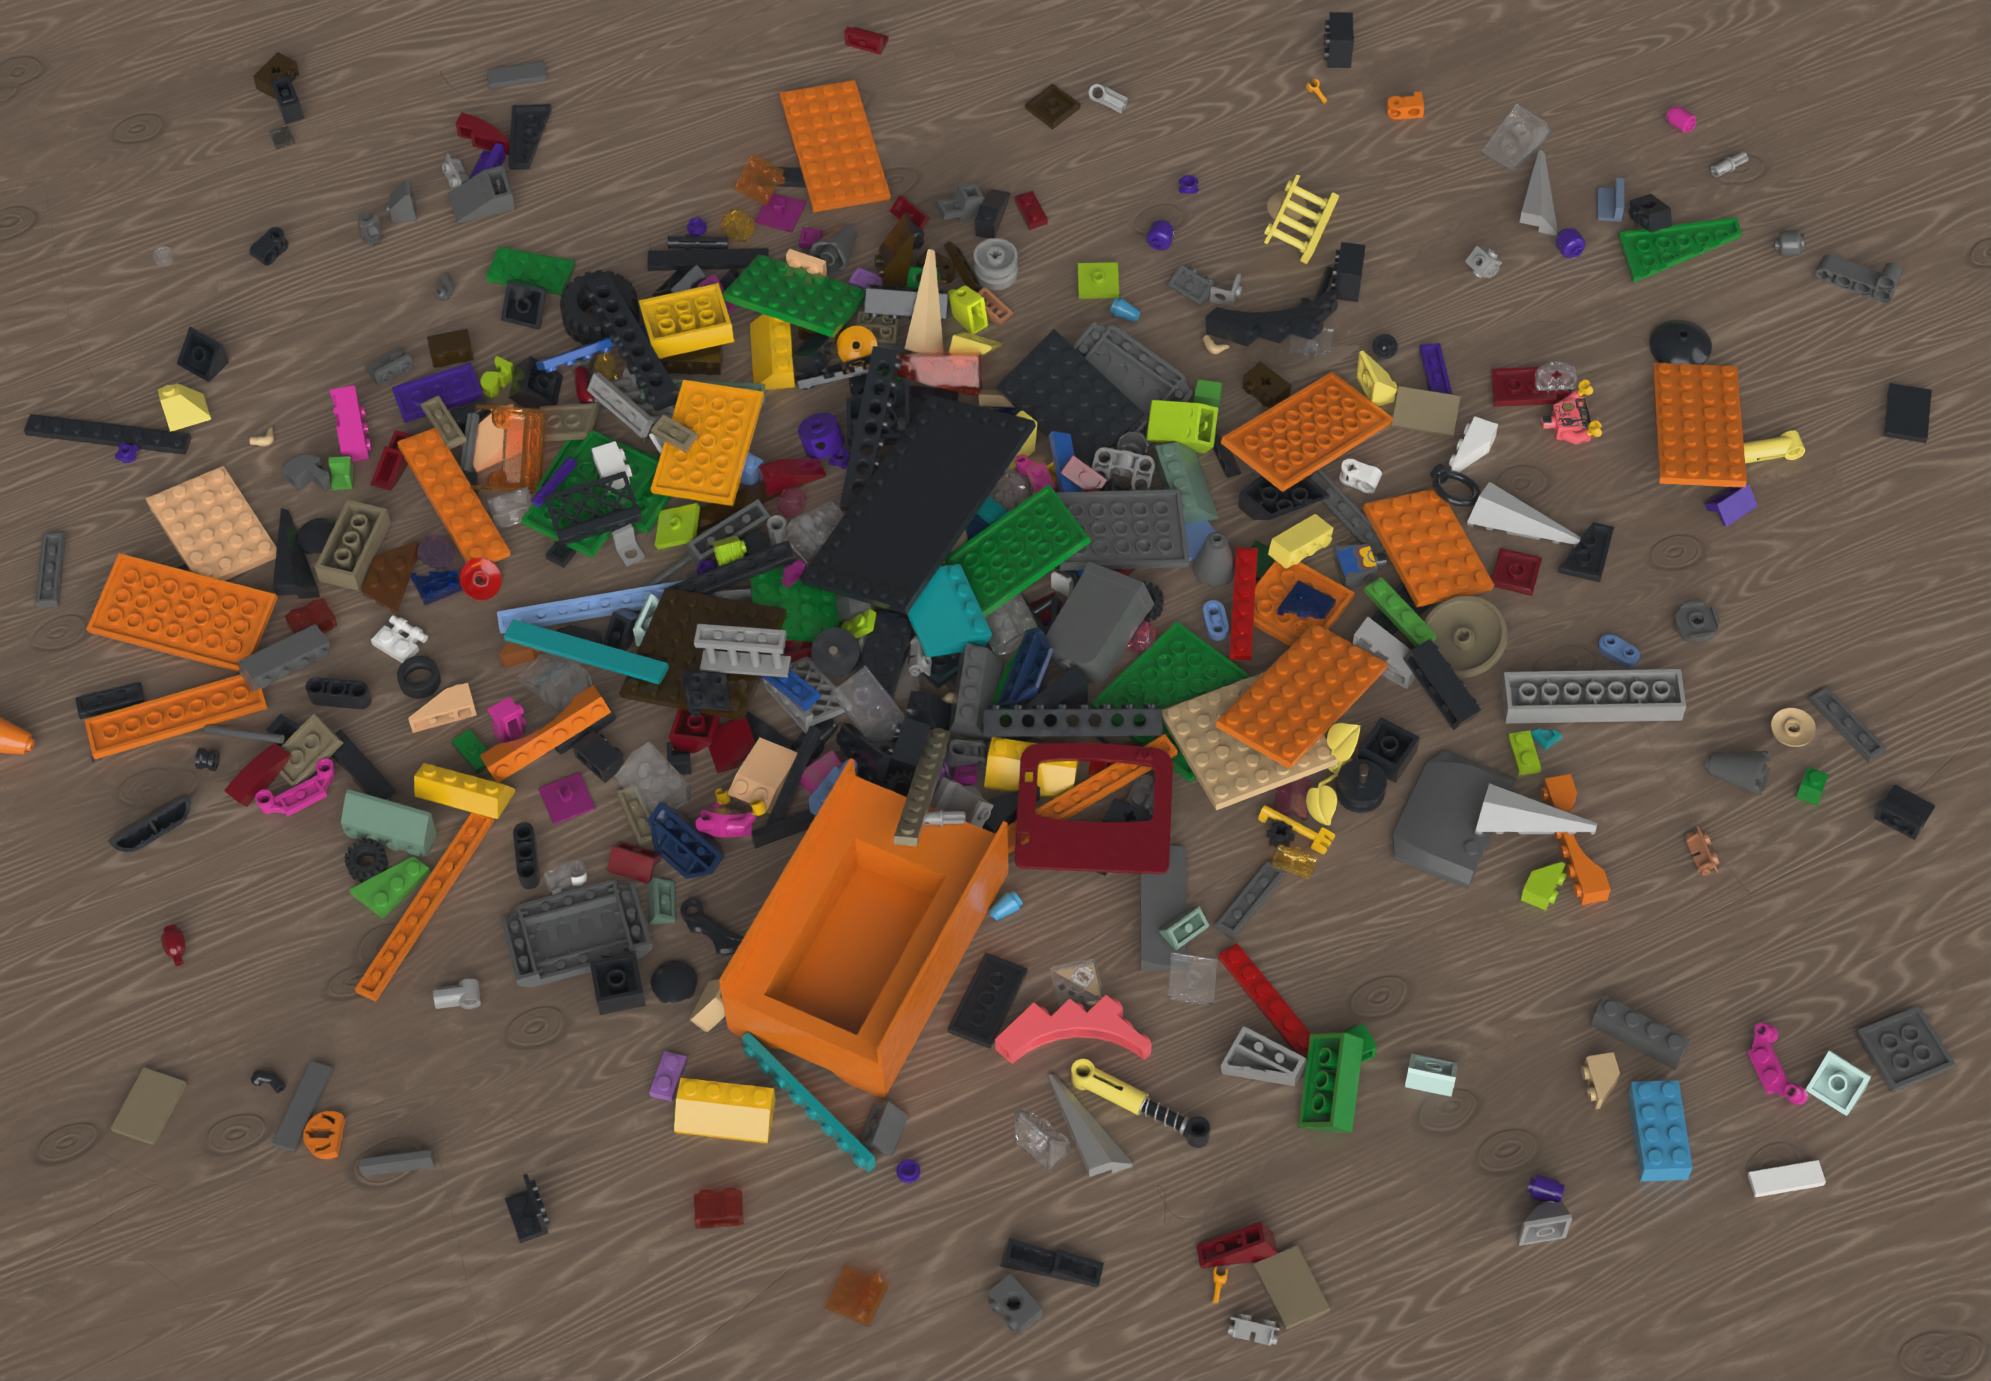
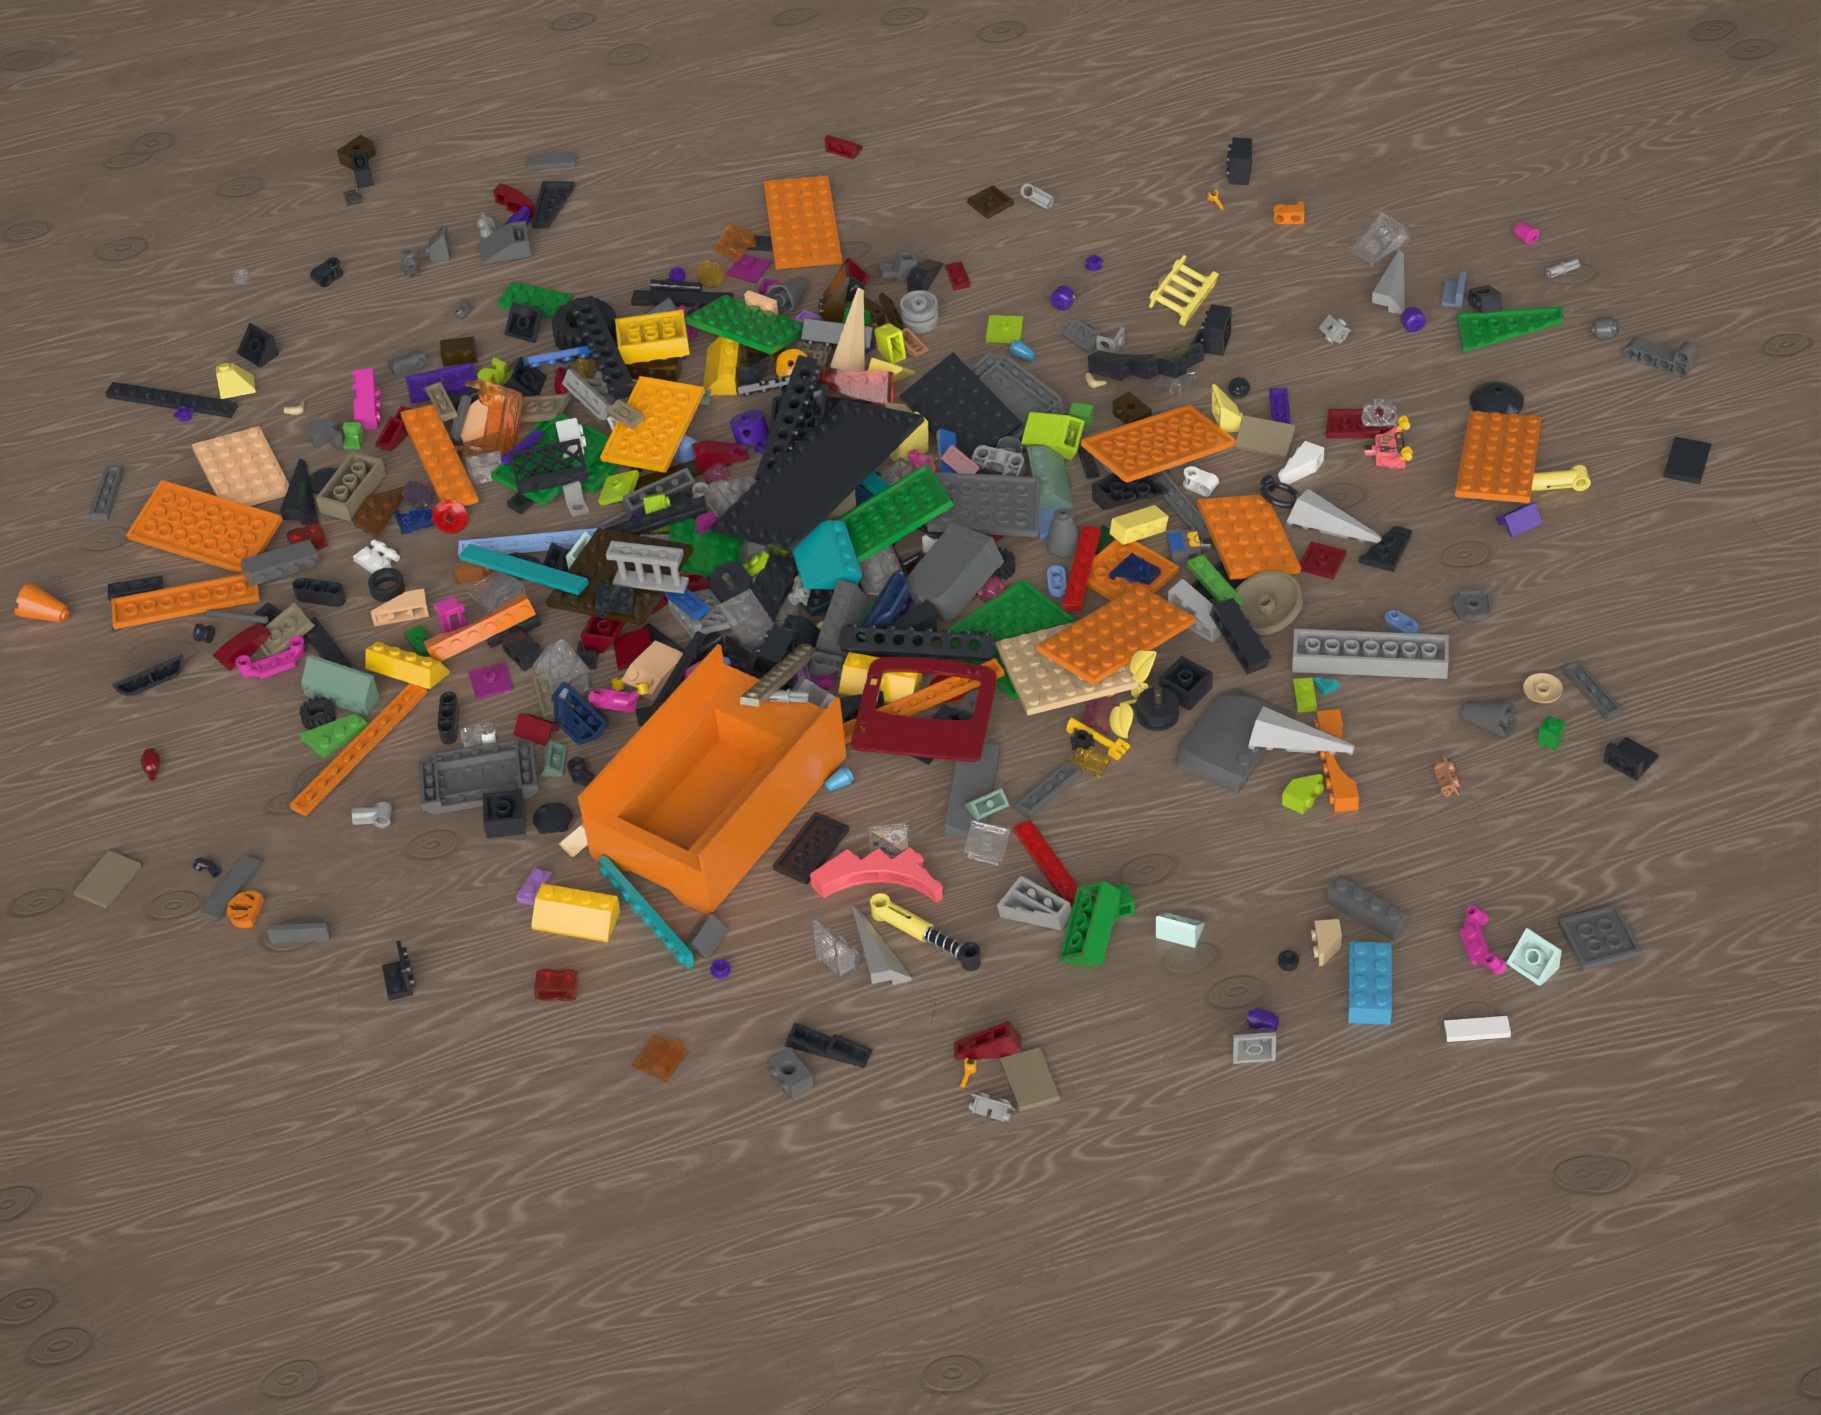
camera: 10 degrees right, 10 degrees down
none -> black tile [1278,950,1299,971]

